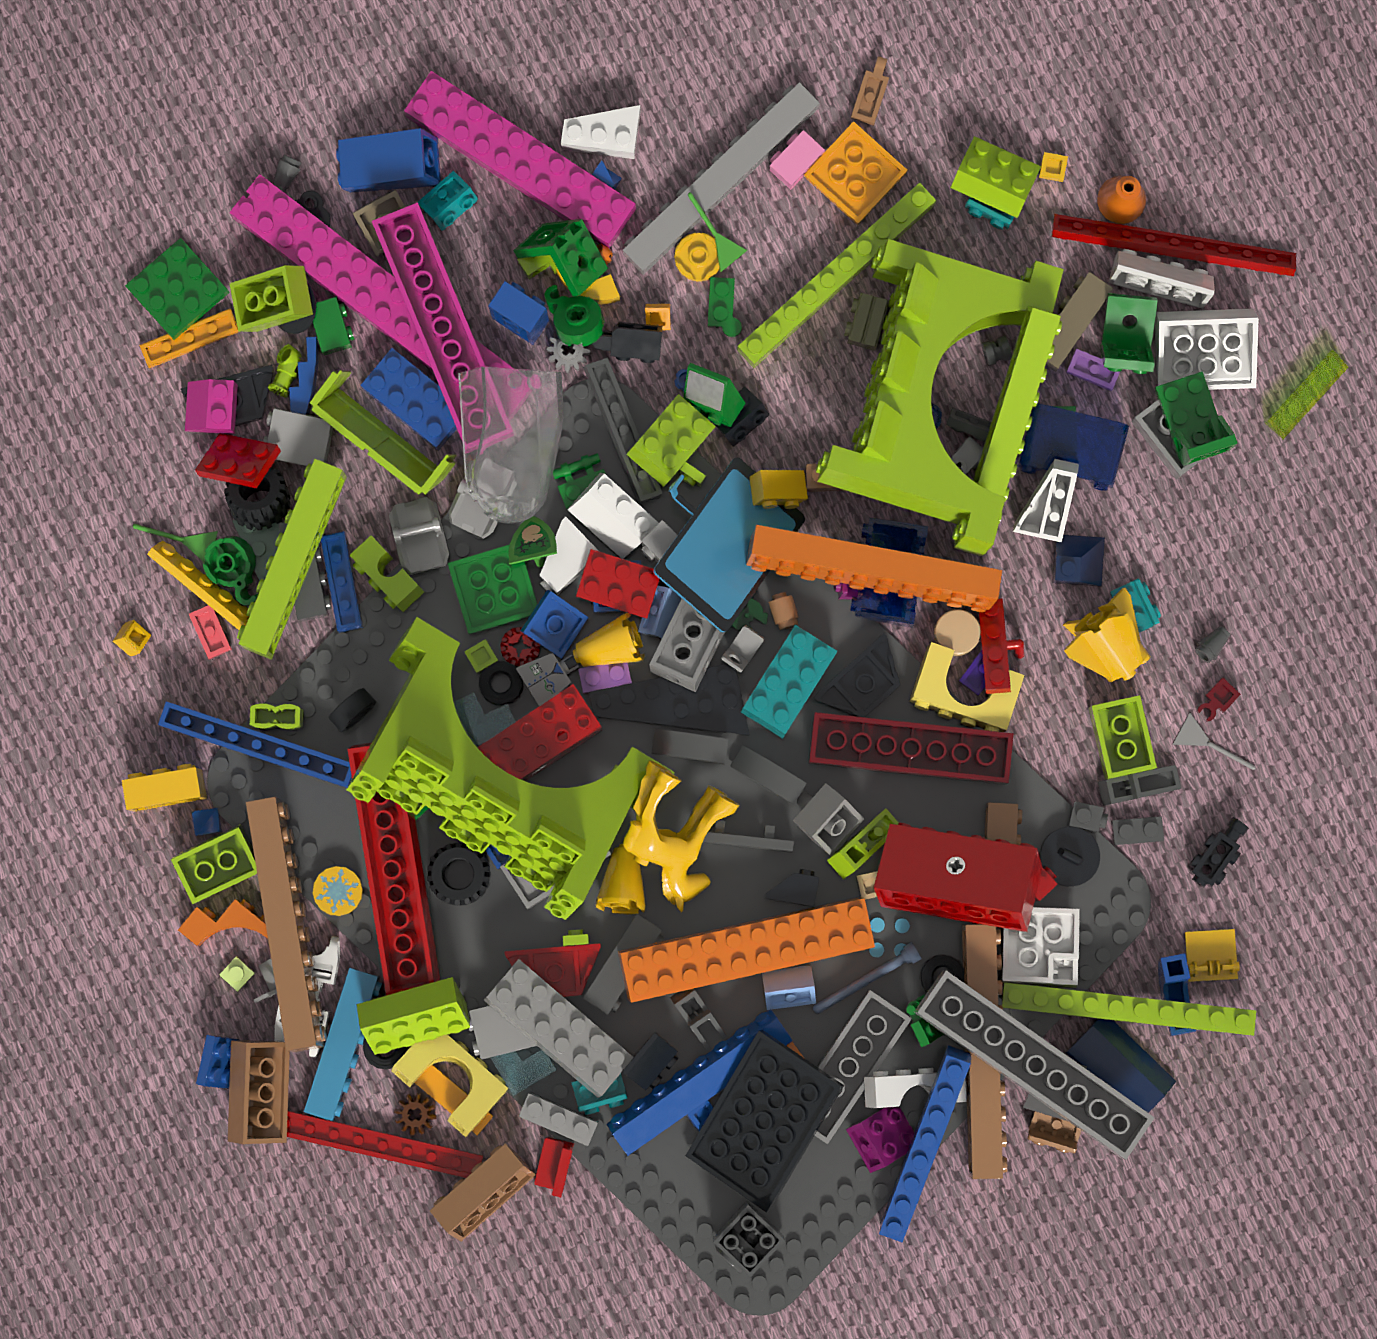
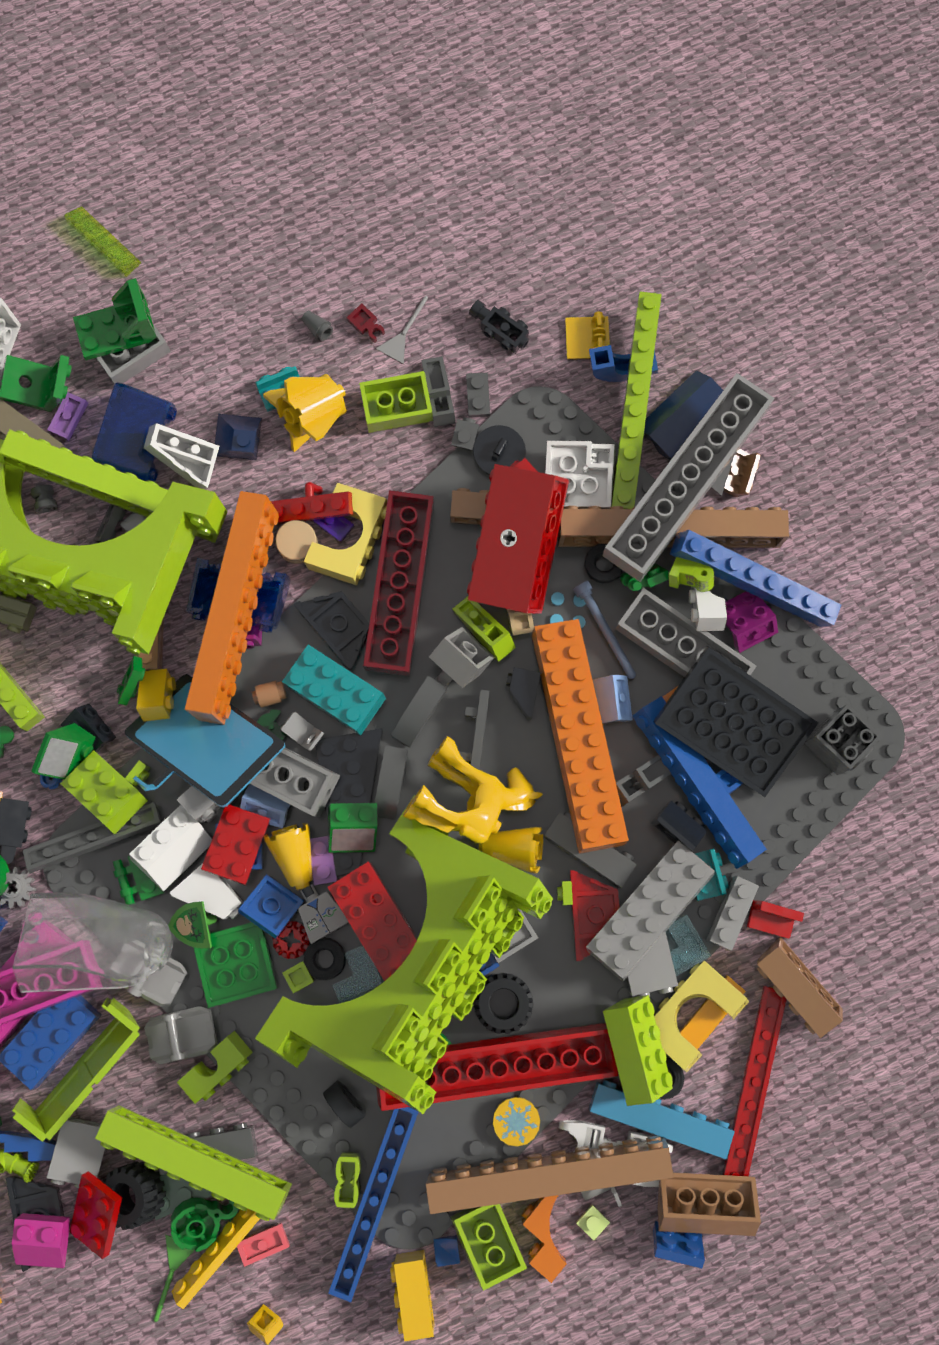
camera: 90 degrees left, 5 degrees down
blue tile [321,531,363,633] -> none
reddish brown gear [394,1093,437,1135] -> none
white slope [1155,309,1258,390] -> none
none -> green hinge [117,656,145,706]
none -> green slope [328,803,377,853]
none -> lime leg [669,557,714,592]

